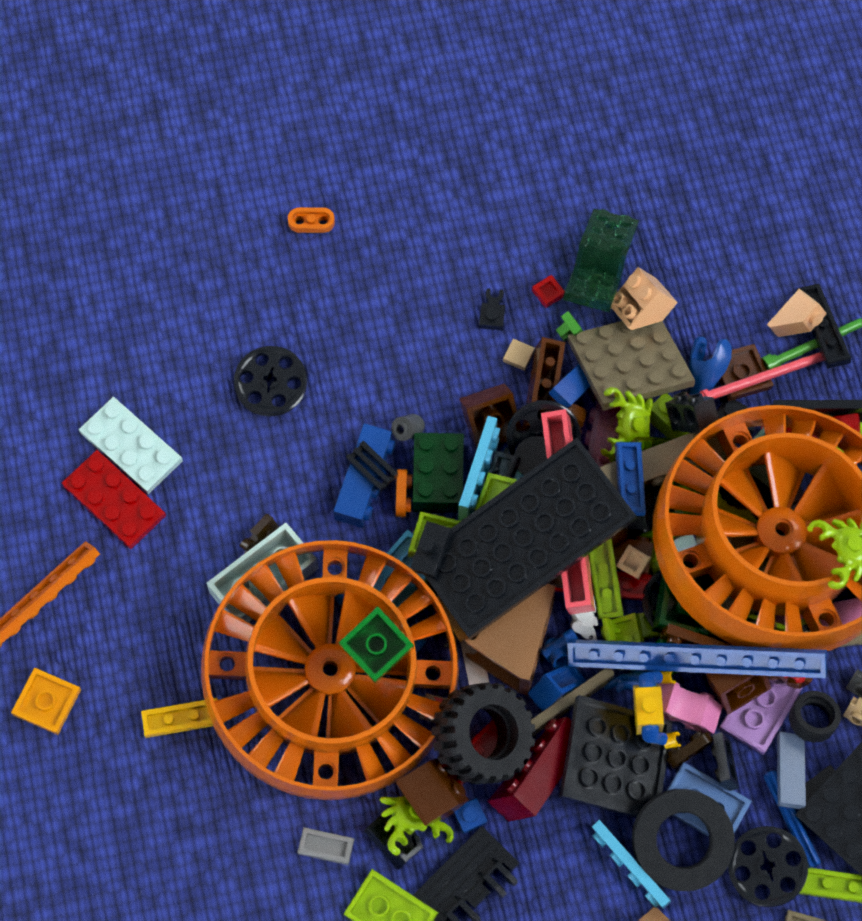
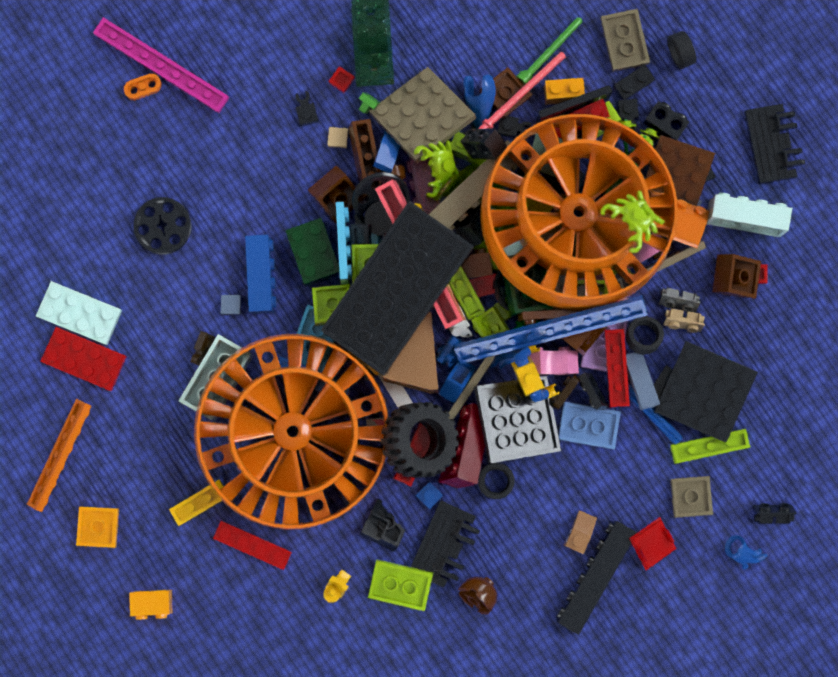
camera: 20 degrees left, 15 degrees up
light grey tile [297,827,355,865] -> none
green brick [339,606,414,684] -> none
black tile [346,441,398,492] -> none
lime animal [379,796,454,856] -> none
dark grey brick [391,413,425,441] -> none
orange plate [396,469,412,517] -> none
reddish brown slope [396,758,469,826] -> none
black tile [410,521,452,578] -> none
medium azure plate [592,820,671,909] -> none
light nougat slope [608,267,678,330] -> none
blue tile [615,442,646,516] -> none
tan tile [616,545,651,580] -> none
black tyre [632,789,735,891] -> none
black wedge [728,826,808,907] -> none
light nougat slope [767,289,827,337] -> none
black tile [796,283,851,369] -> none
none -> dark pink plate [93,17,229,113]
none -> light orange brick [129,590,172,620]
none -> red plate [213,521,292,570]
none -> sand blue tile [221,295,241,315]
none -> yellow hips [323,570,351,603]
none -> black tyre [478,463,515,499]
none -> light orange brick [544,78,585,105]
none -> red plate [604,329,630,407]

